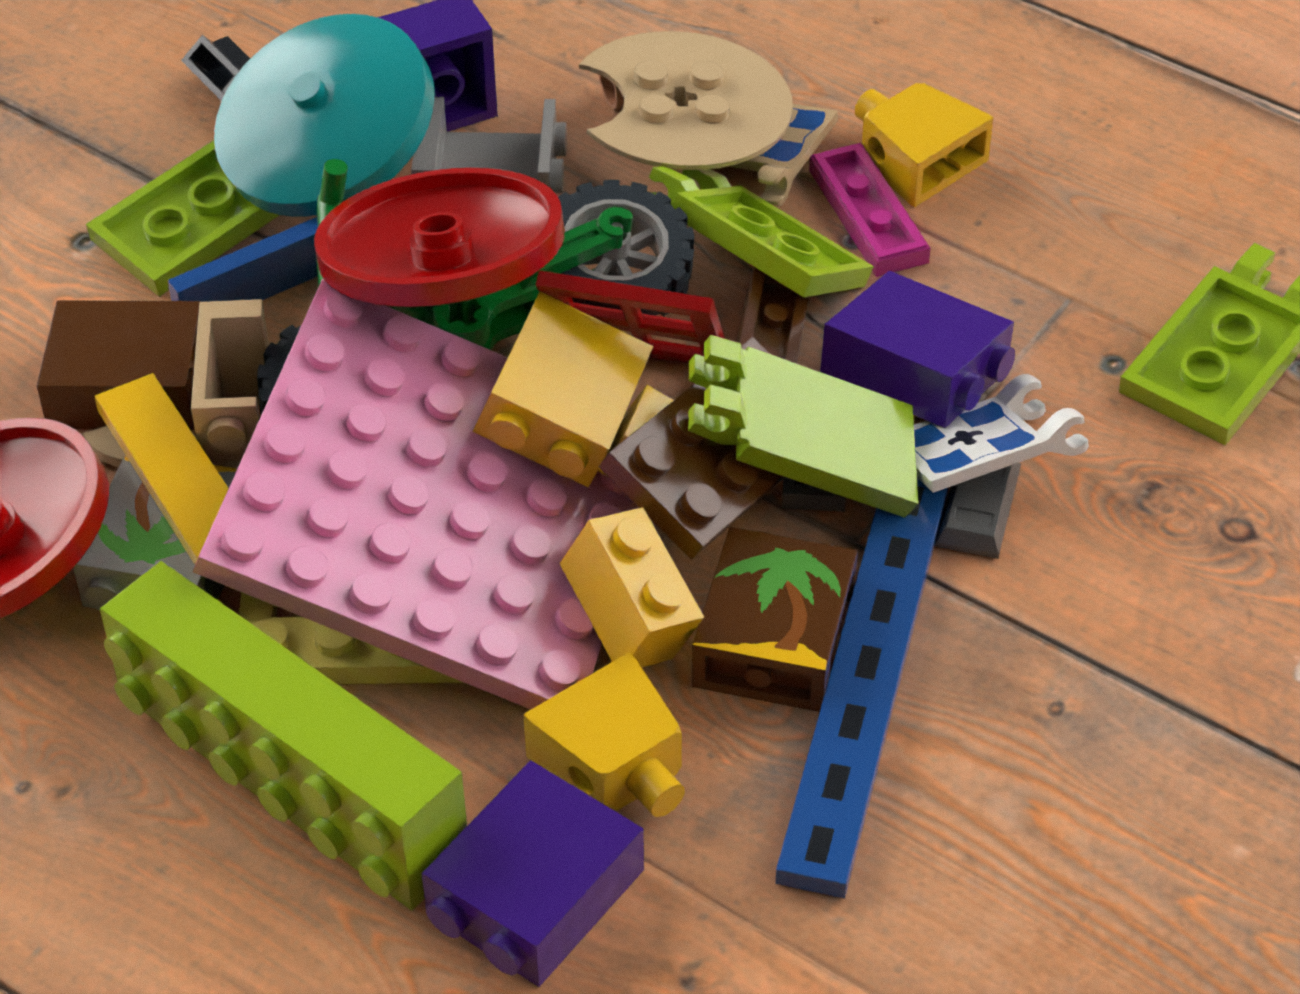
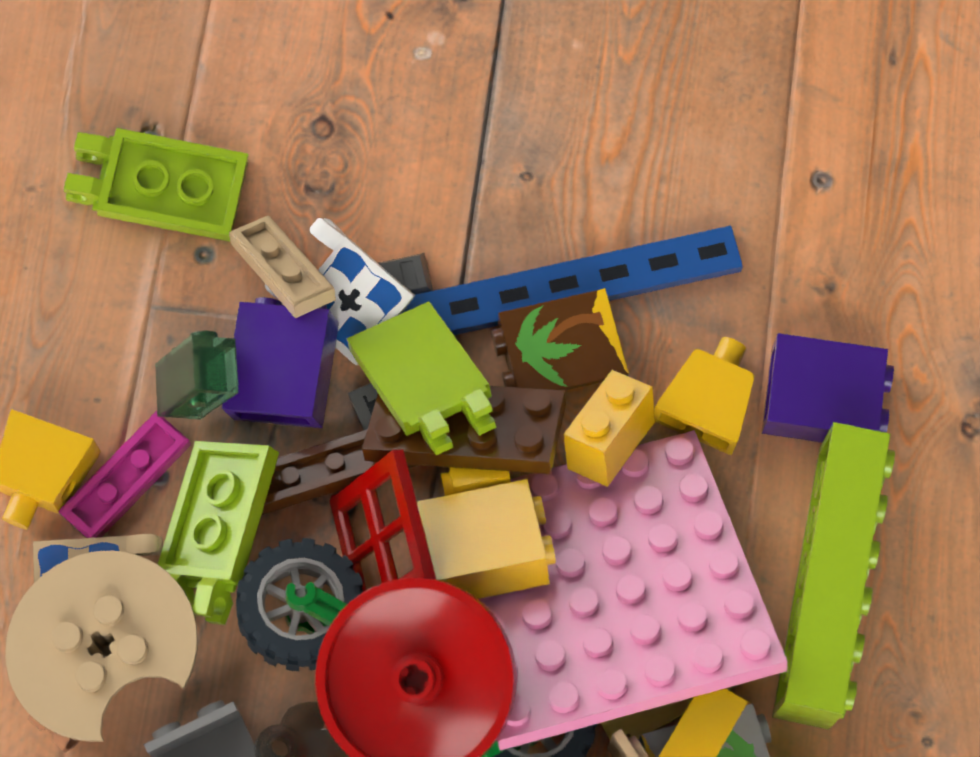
camera: 120 degrees left, 25 degrees up
none -> clear green brick [155,331,238,420]
none -> tan tile [229,215,336,318]

